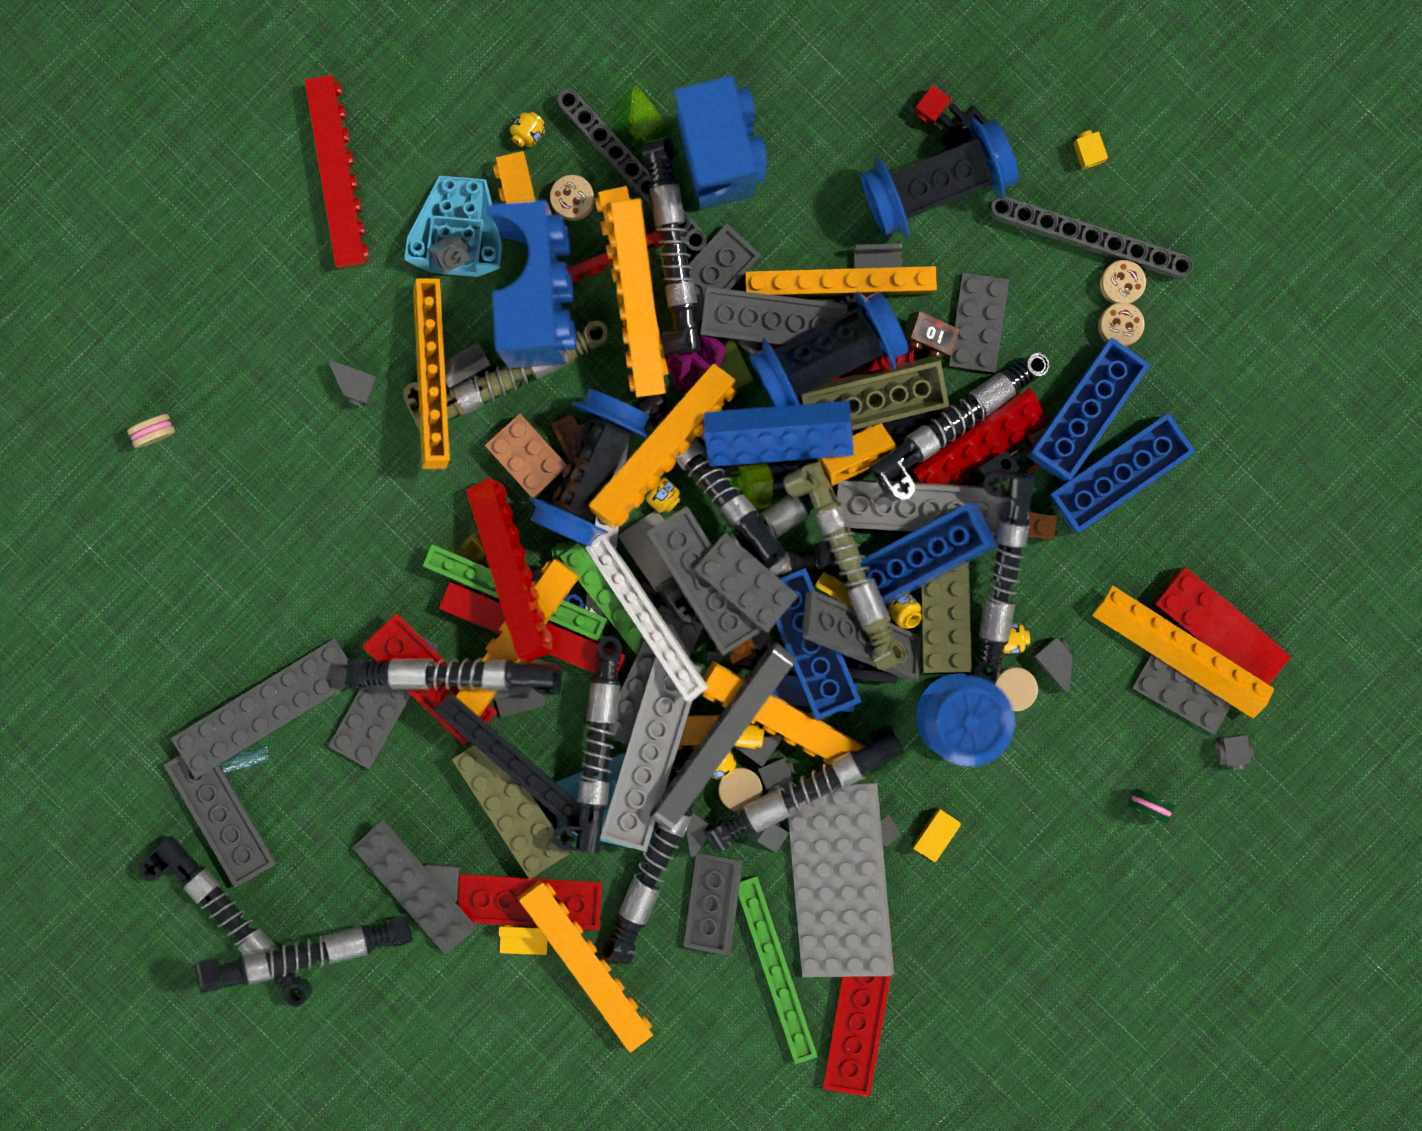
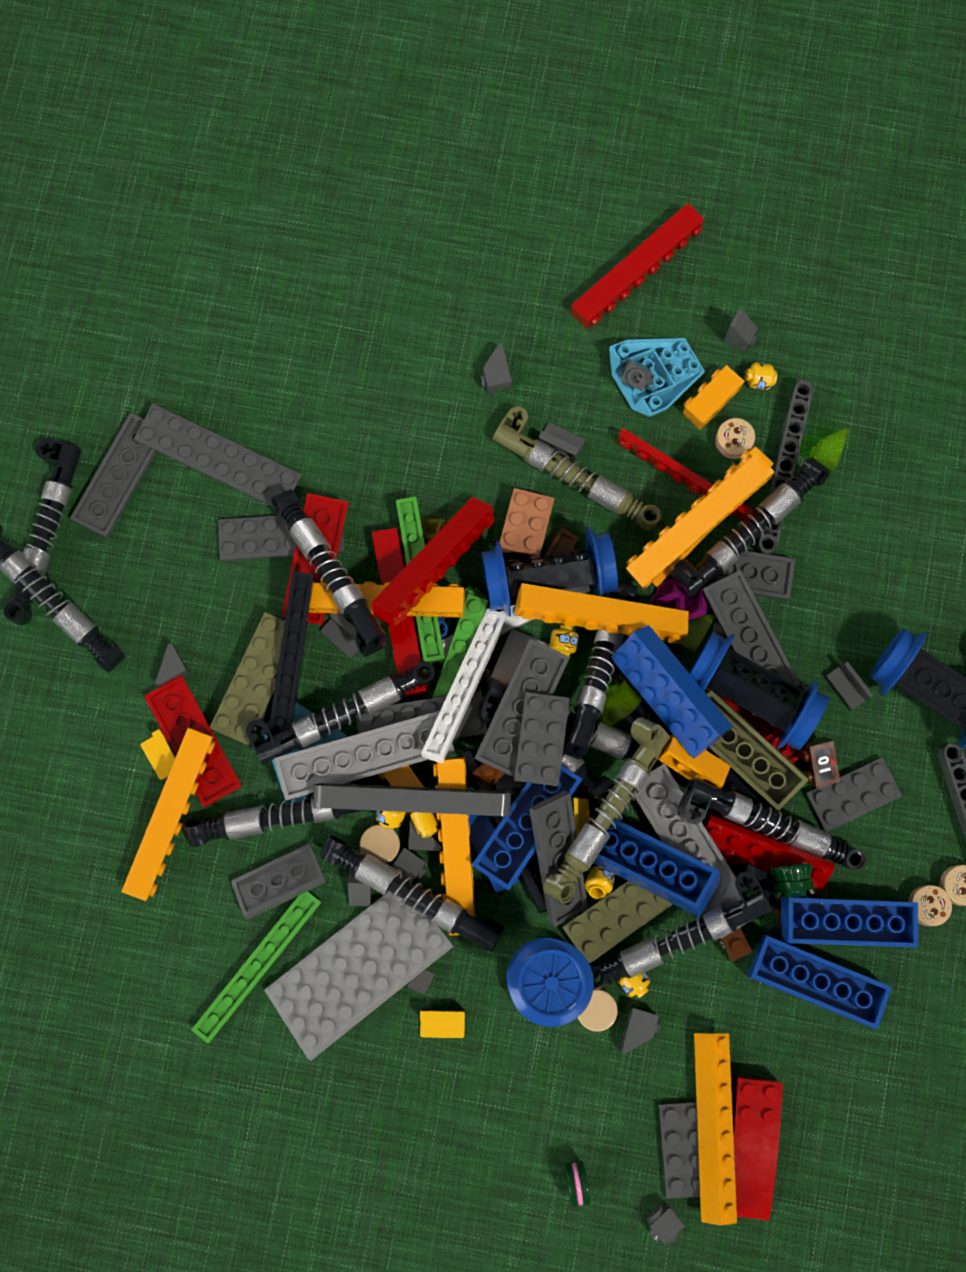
camera: 55 degrees right, 10 degrees down
tan head [127,414,175,448] -> none
clear light blue pin [221,746,271,775] -> none
dark grey plate [352,820,477,955] -> none
light orange brick [413,279,450,469] -> none
blue piece [487,200,576,369] -> none
blue piece [675,76,767,210] -> none
dark grey slope [686,811,710,857] -> none
light orange brick [745,266,937,298] -> none
red plate [823,955,894,1097] -> none
none -> dark grey slope [723,309,758,352]
none -> dark green hair [769,863,816,898]

